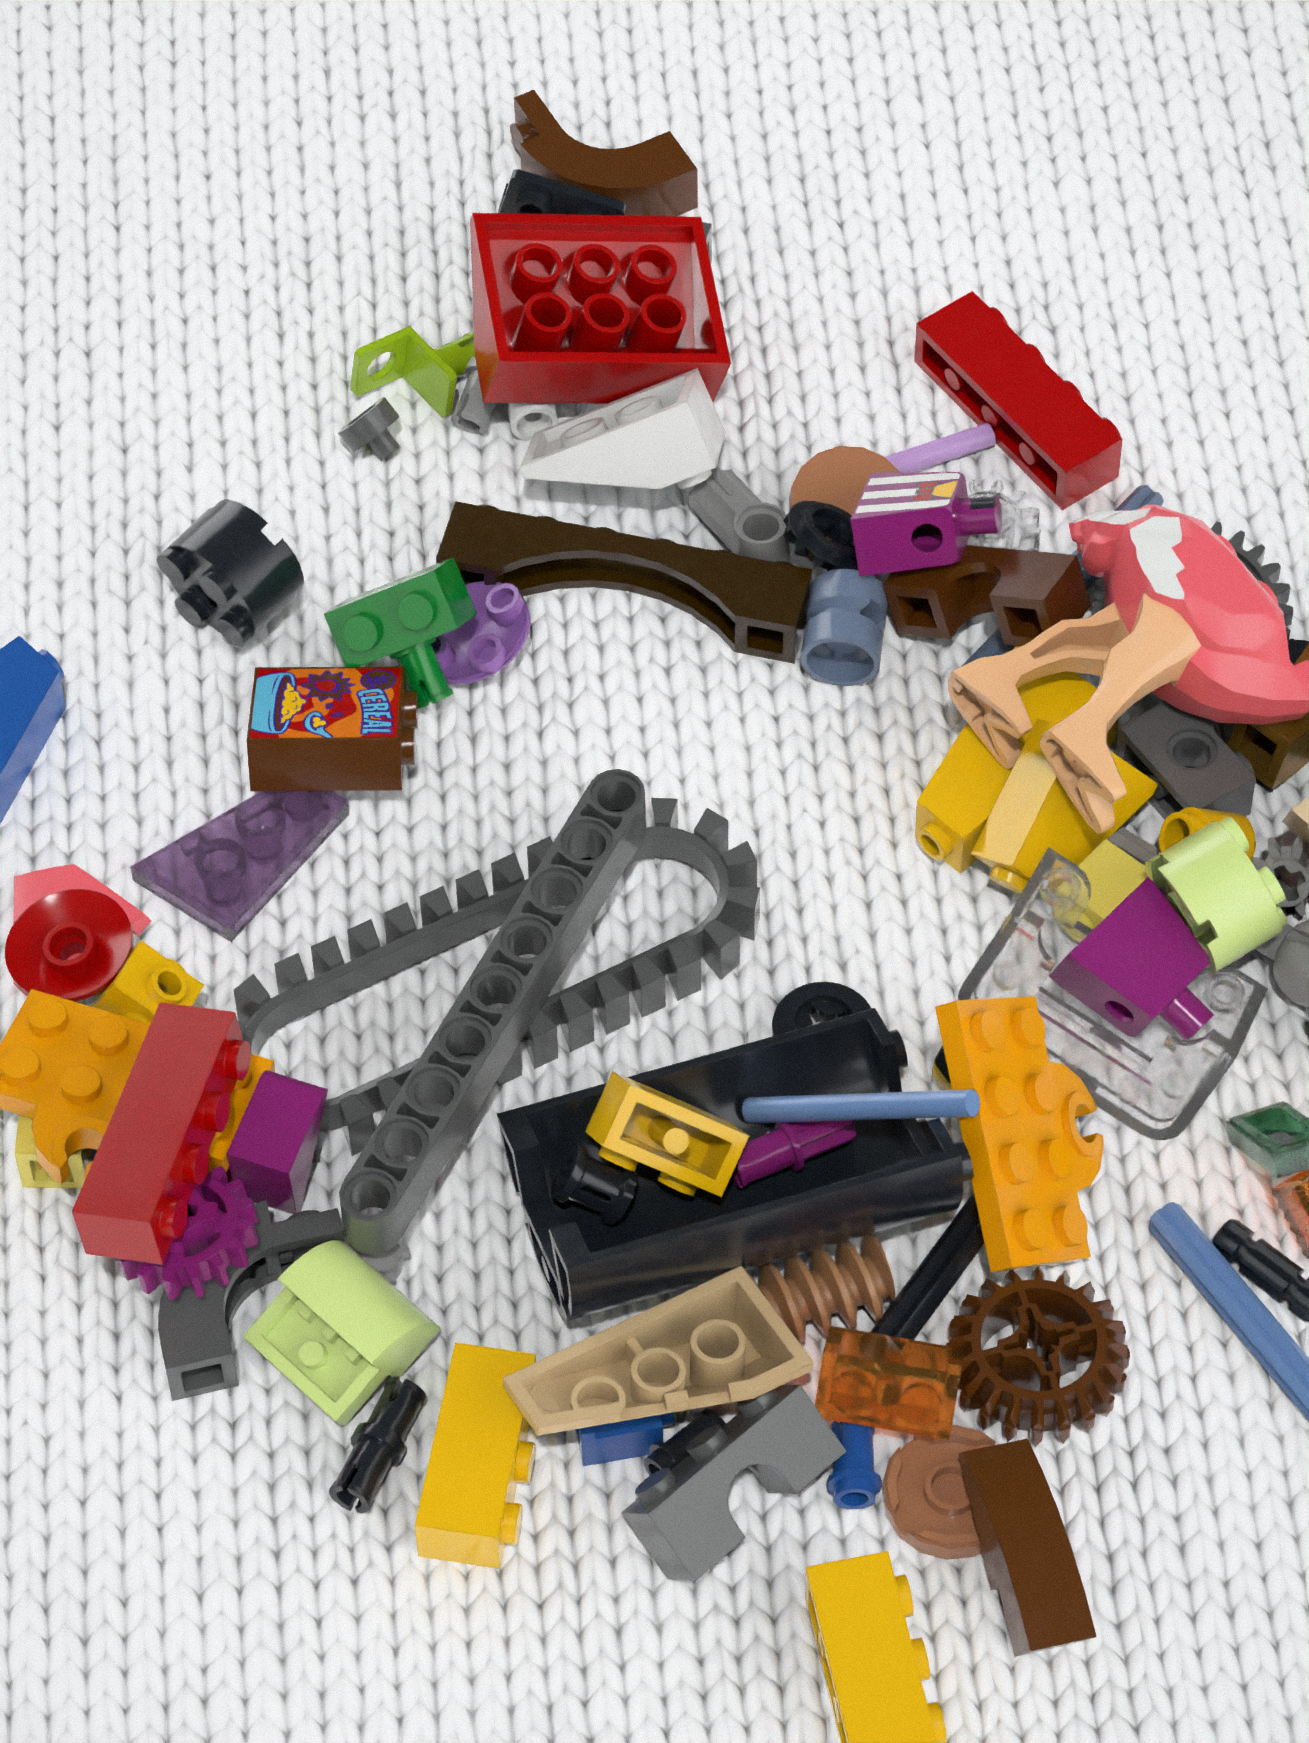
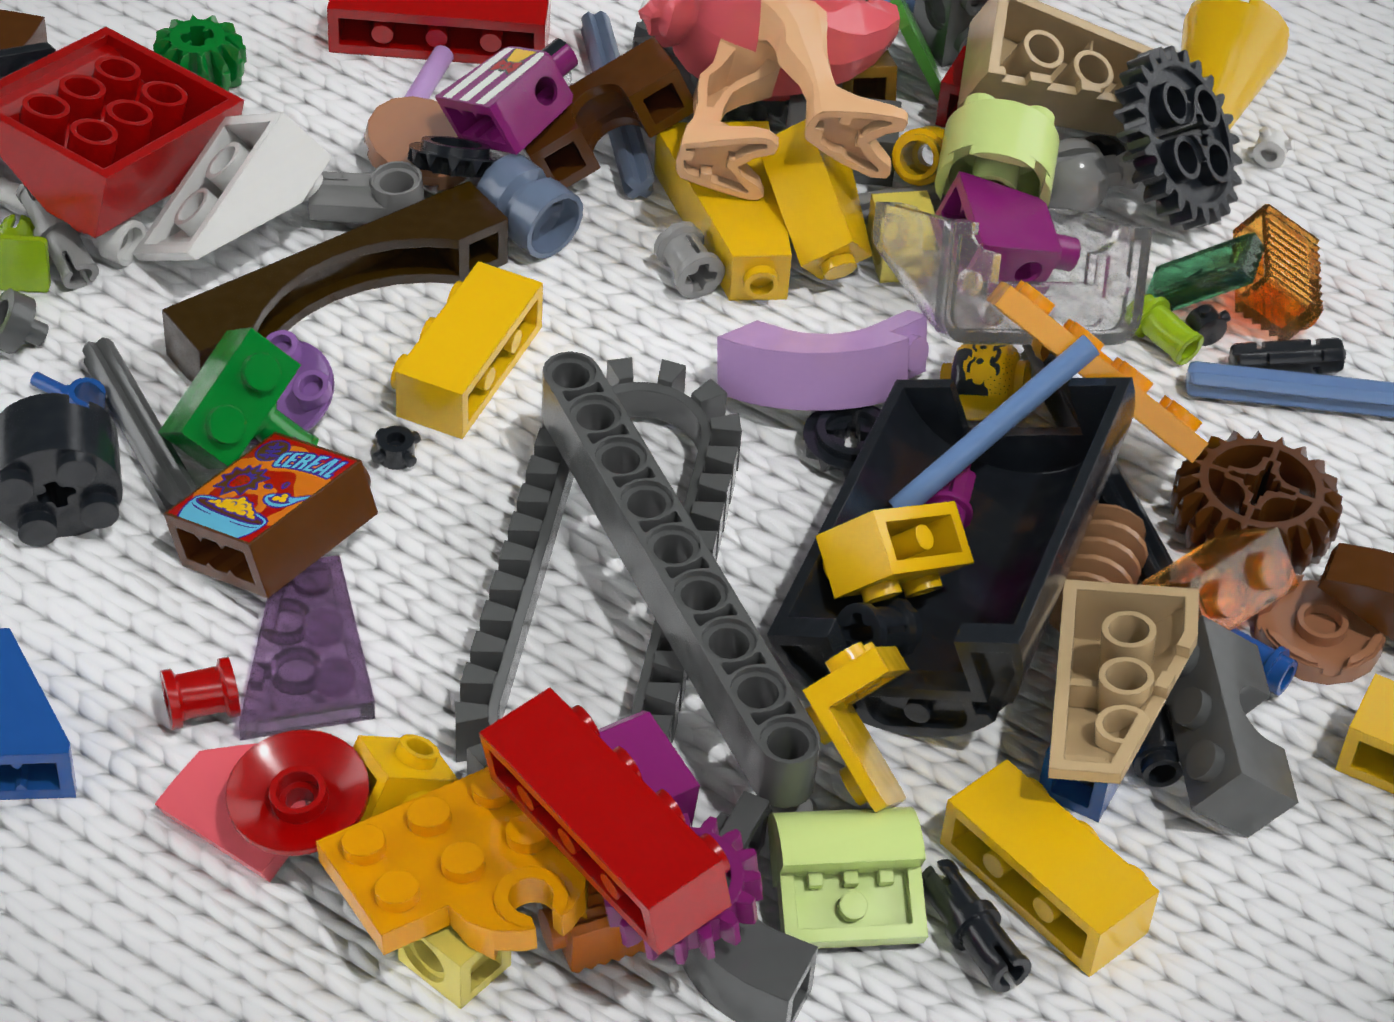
camera: 55 degrees left, 10 degrees down
none -> blue hand [30,372,106,409]
none -> dark grey axle [82,337,197,510]
none -> green gear [153,14,247,91]
none -> red bush [160,656,241,730]
none -> black piece [371,426,421,470]
none -> yellow brick [390,261,543,439]
none -> light grey bush [654,221,725,298]
none -> lavender arch [717,310,929,411]
none -> yellow bracket [802,642,910,813]
none -> lime pin [1128,294,1204,365]
none -> black piece [1185,304,1231,346]

